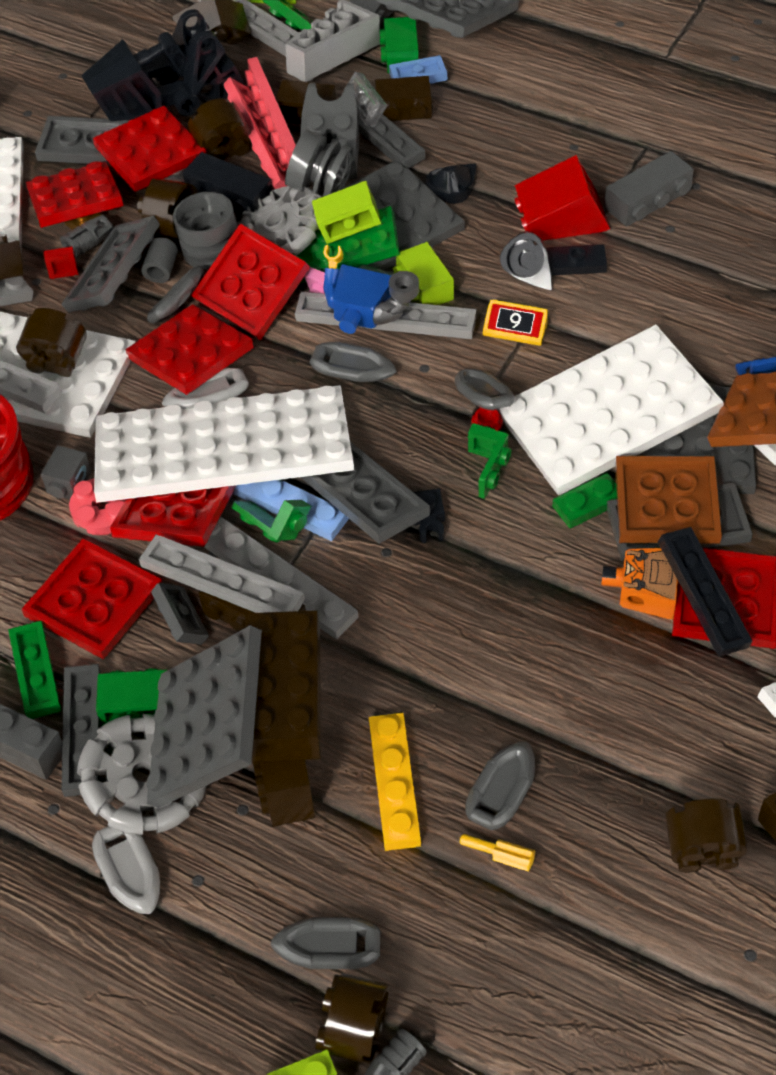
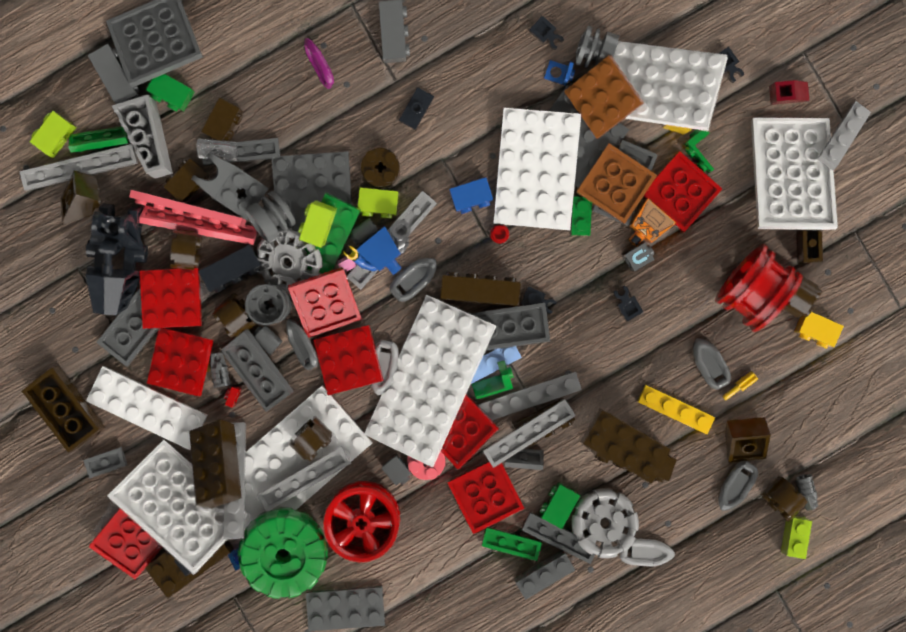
camera: 65 degrees left, 35 degrees up
dark grey plate [146,625,262,808] -> none
medium blue plate [389,55,447,84] -> none
black piece [426,163,476,204] -> none
dark grey piece [455,369,515,410] -> none
green bracket [468,423,512,499] -> none
slope [483,300,548,346] -> none
black piece [500,231,552,290] -> none
red slope [514,155,610,241] -> none
black plate [658,527,753,657] -> none
none -> magenta piece [304,38,334,89]
none -> dark brown brick [361,148,400,189]
none -> dark brown brick [441,272,521,306]
none -> blue brick [449,178,493,214]
none -> black plate [613,286,644,322]
none -> dark grey brick [622,243,655,272]
none -> red wheel [715,244,803,332]
none -> dark brown slope [725,417,771,462]
none -> yellow brick [794,312,844,349]

